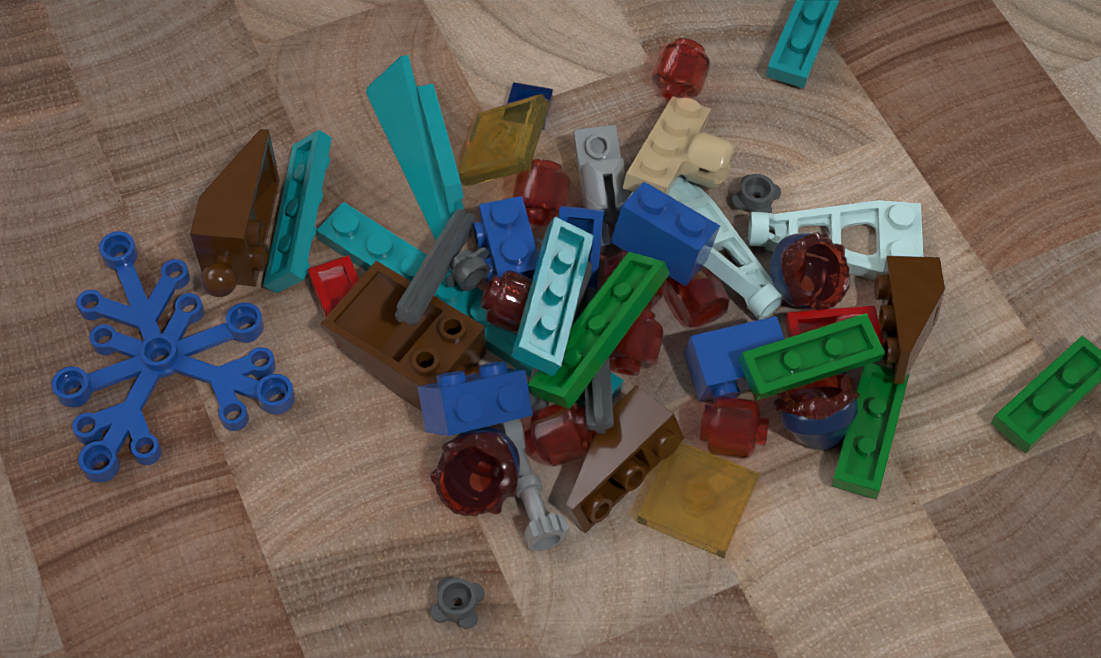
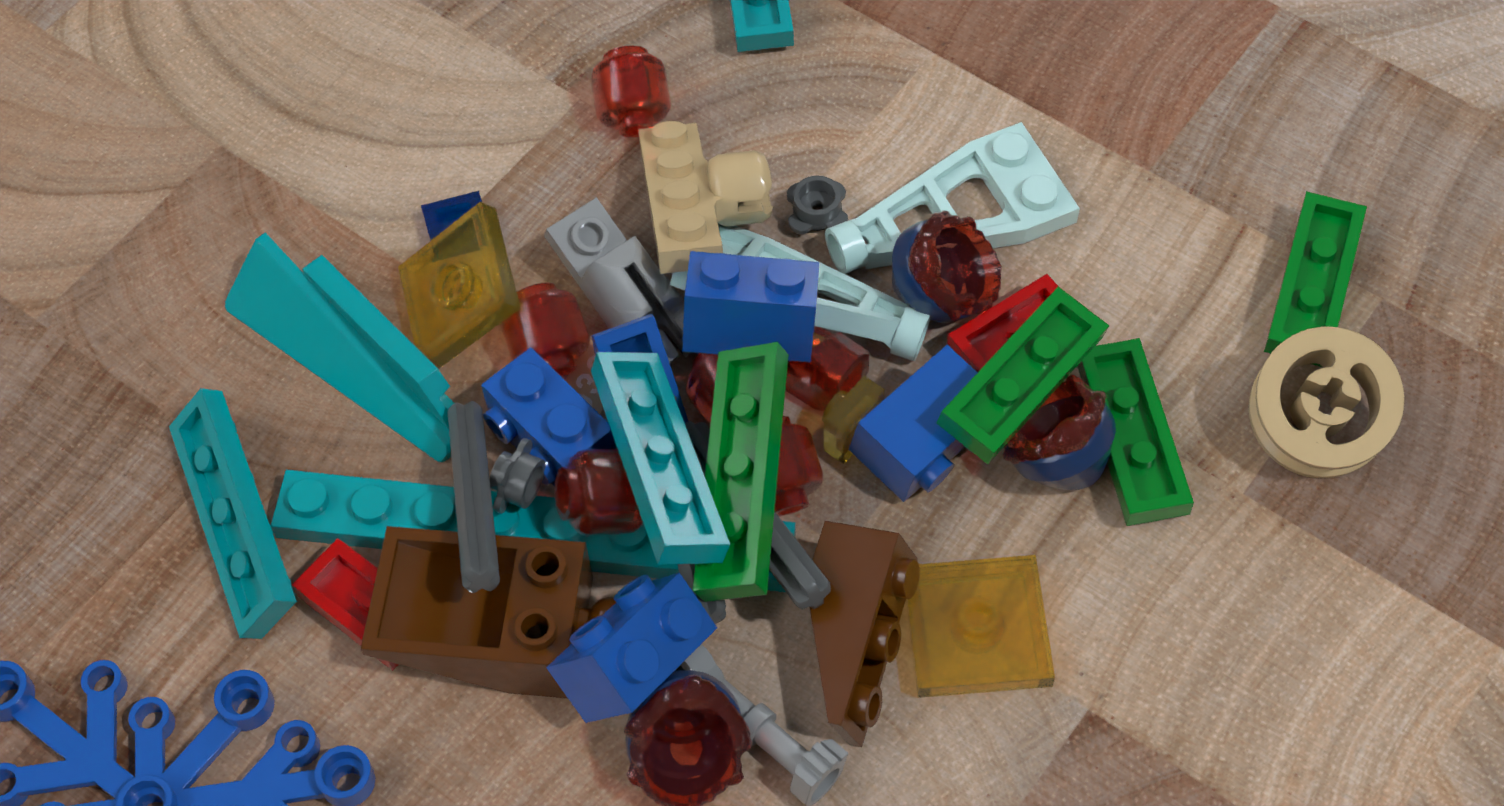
camera: 25 degrees left, 0 degrees up
reddish brown slope [190,129,280,297] -> none
clear red head [525,402,596,467] -> none
clear red head [699,396,769,460] -> none
reddish brown slope [874,256,945,384] -> none
none -> clear yellow plate [822,375,885,464]
none -> tan wheel [1249,327,1404,479]

